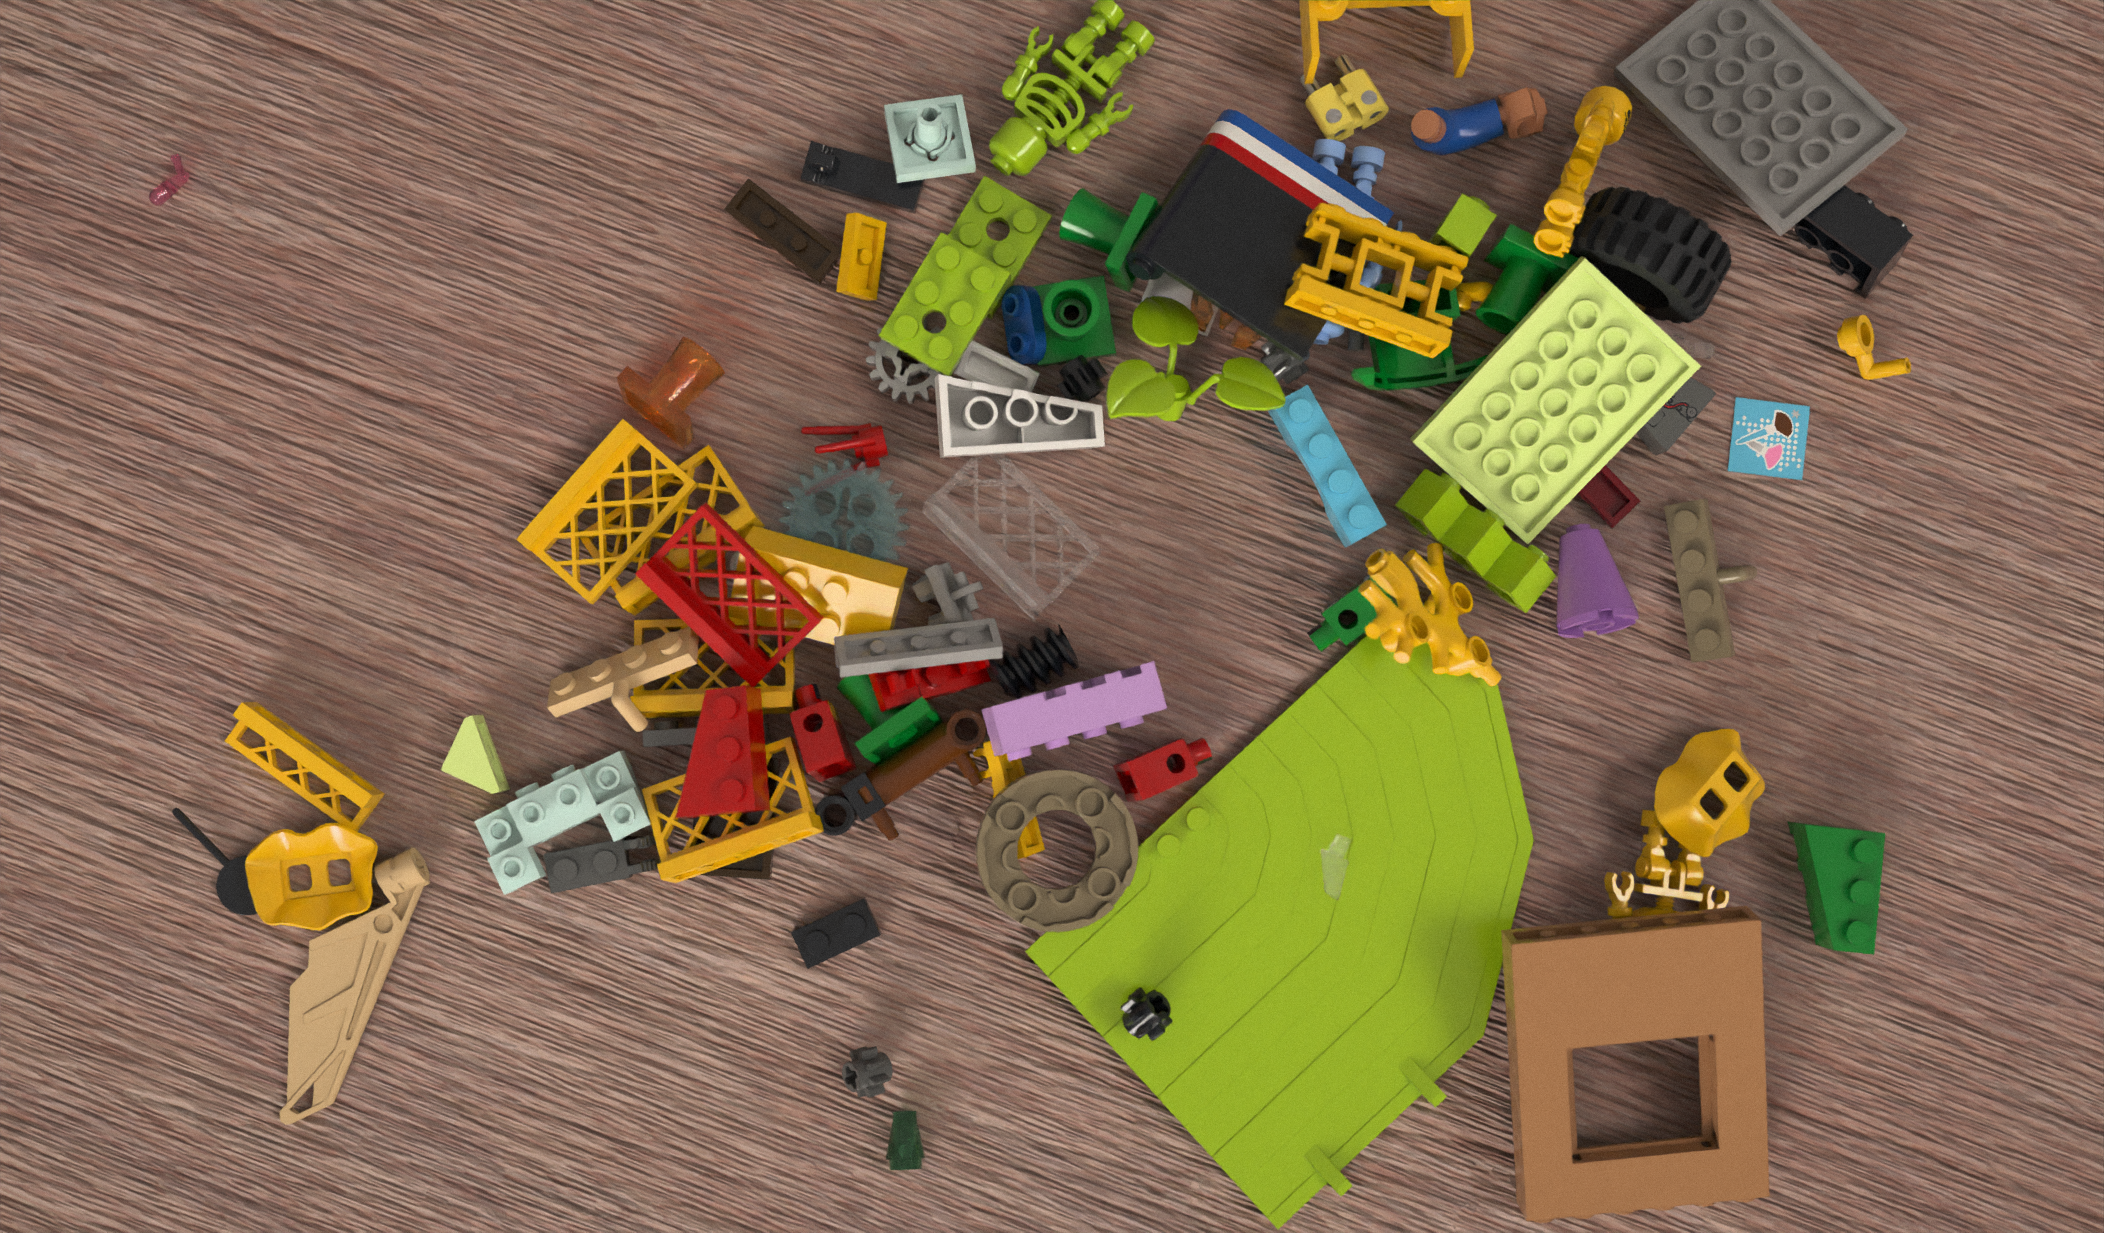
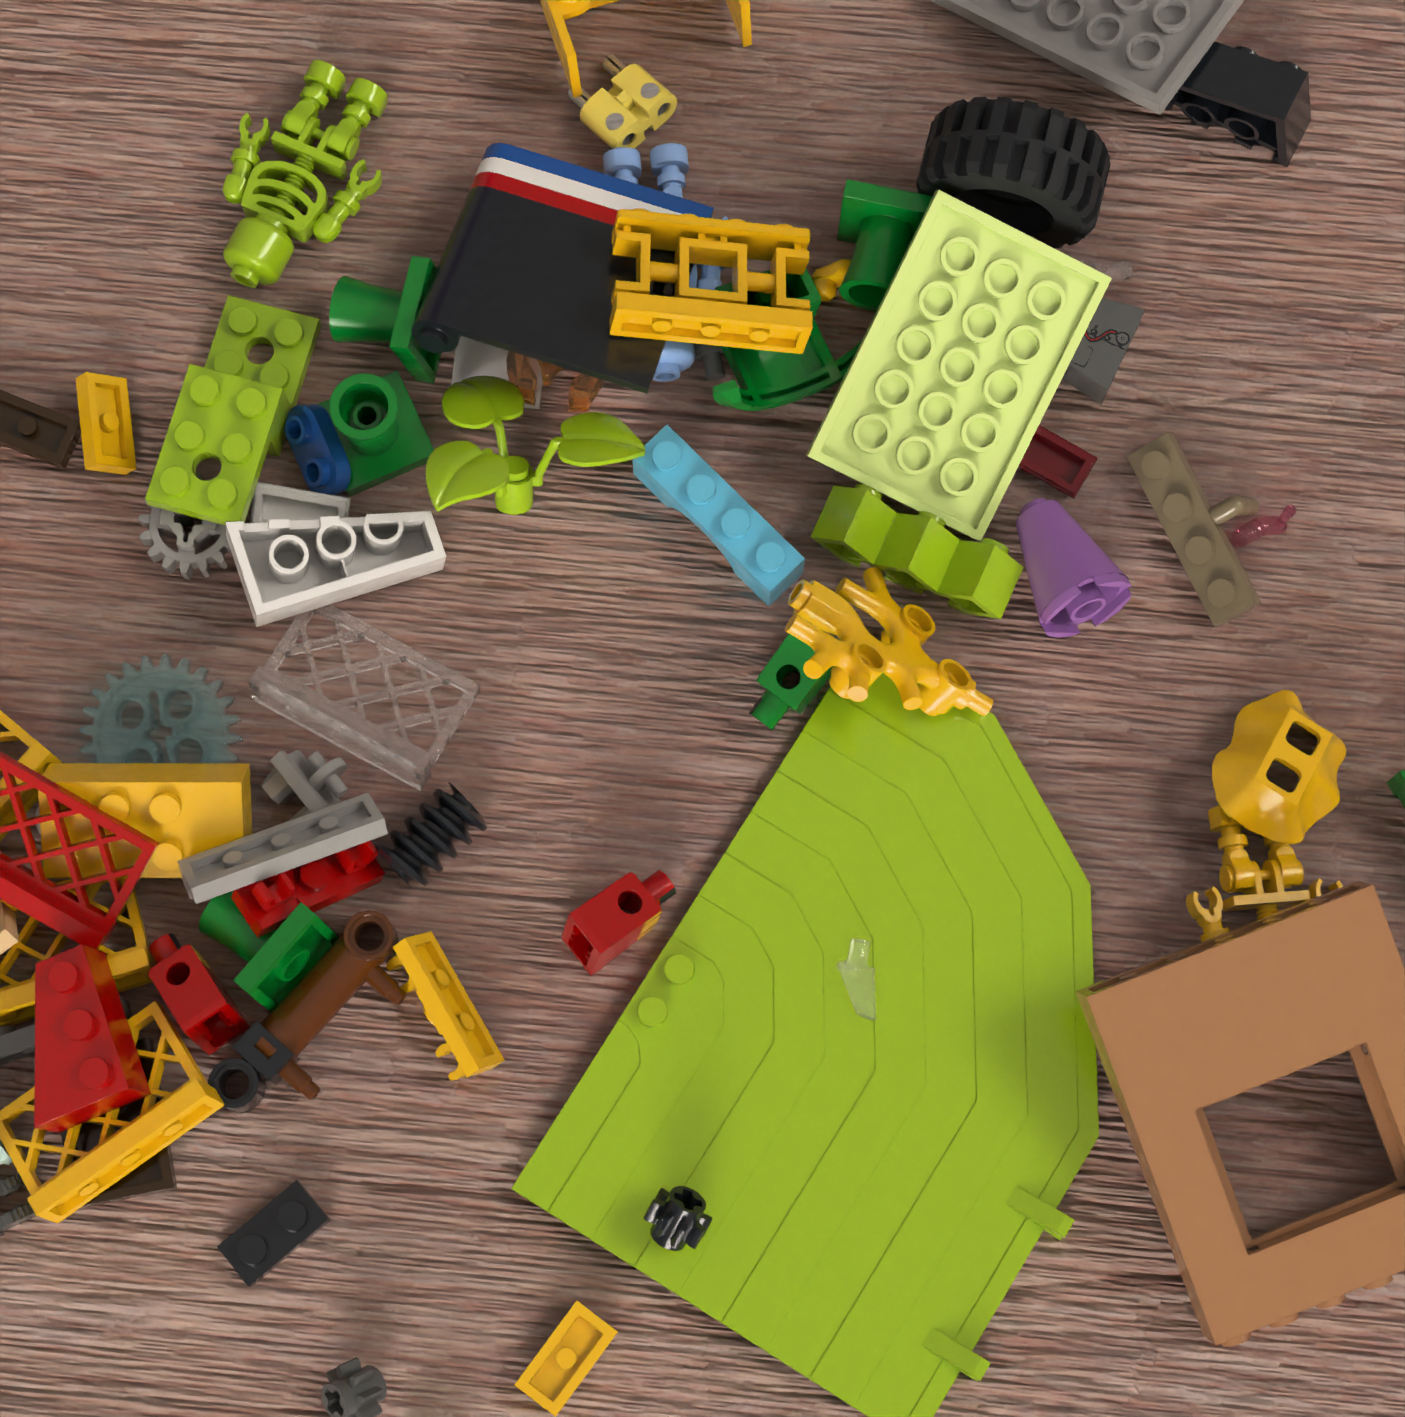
camera: 15 degrees left, 10 degrees down
black hinge [800,141,925,214] -> none
red plant [801,423,888,496] -> none
light aqua plate [884,94,976,183] -> none
dark tan plate [975,768,1138,932] -> none
lavender wedge [982,661,1167,761] -> none
black gear [1057,355,1108,403] -> none
dark grey gear [1260,341,1310,384] -> none
piece [1411,87,1548,156] -> none
lime brick [1428,193,1497,258] -> none
yellow piece [1534,86,1632,258] -> none
medium azure sticker [1727,397,1810,480] -> none
yellow plate [1837,315,1911,380] -> none
none -> yellow plate [514,1301,618,1417]
none -> clear pink piece [1232,505,1296,547]

